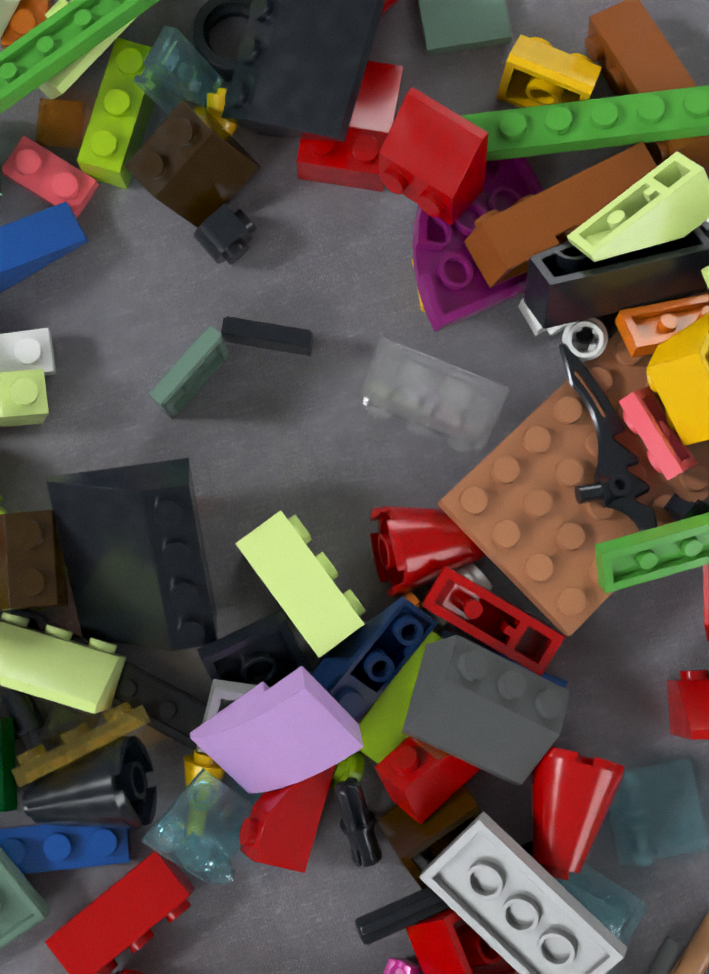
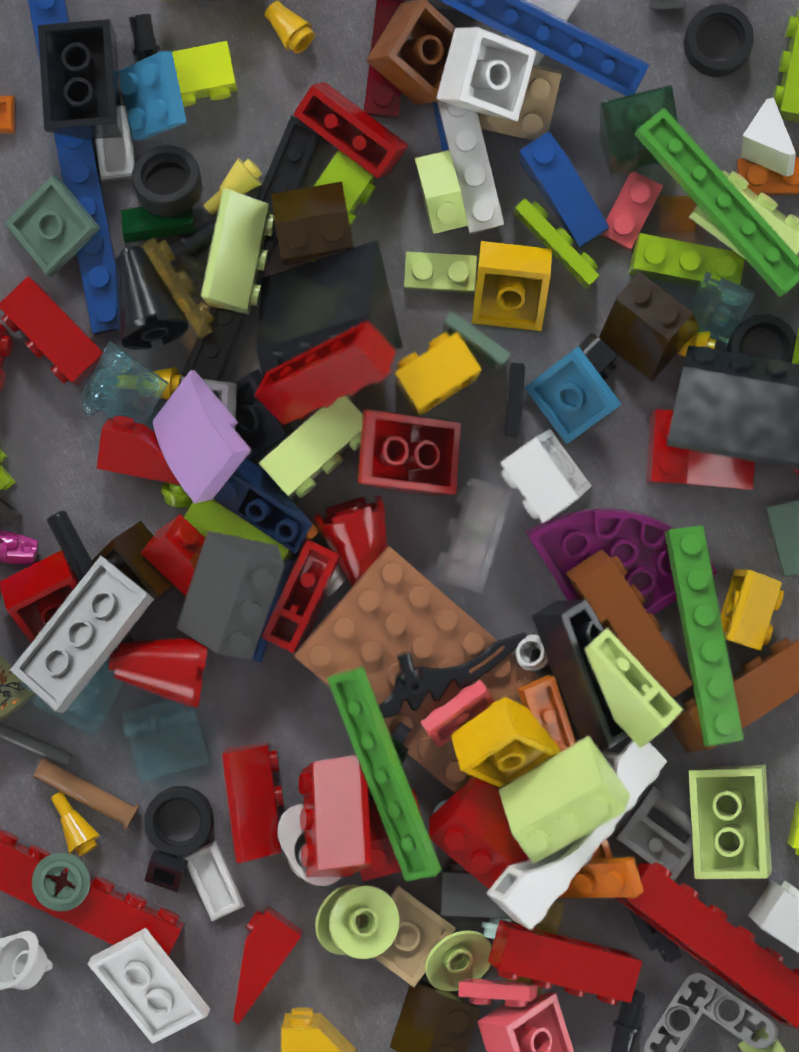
camera: 85 degrees right, 5 degrees up
black axle [335,777,383,867] -> none
red slope [379,87,488,225] -> none
none -> red brick [254,320,397,425]
none -> red slope [358,410,461,496]
none -> yellow brick [395,332,481,417]
none -> yellowish green plate [404,251,477,293]
none -> yellow slope [471,241,552,331]
none -> white slope [500,429,591,523]
none -> lime plate [513,198,600,290]
none -> dark azure plate [524,346,621,444]

